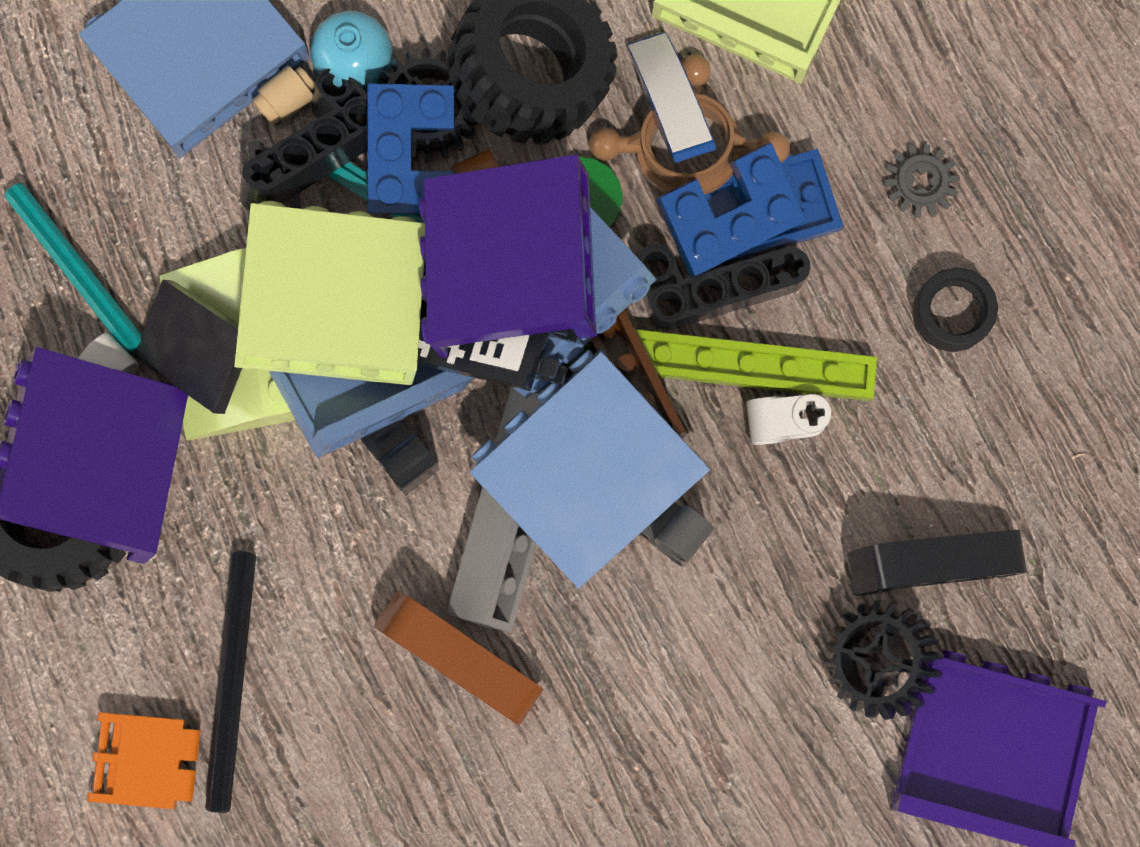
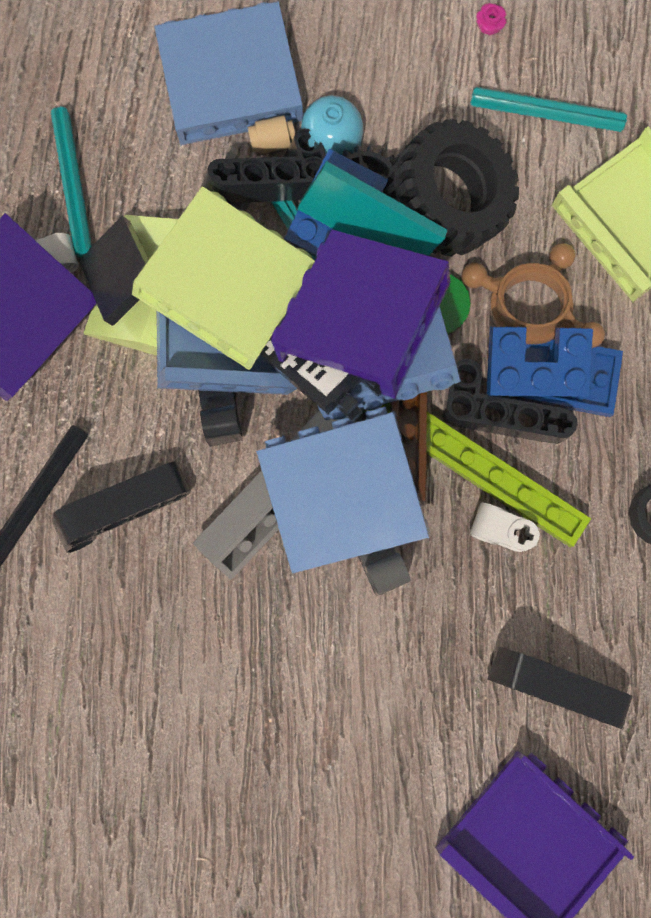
camera: 30 degrees right, 0 degrees up
dark orange beam [373,591,544,726] -> none
white slope [627,31,716,163] -> none
black gear [824,600,944,720] -> none
none -> black beam [52,461,191,553]
none -> teal tile [297,161,447,256]

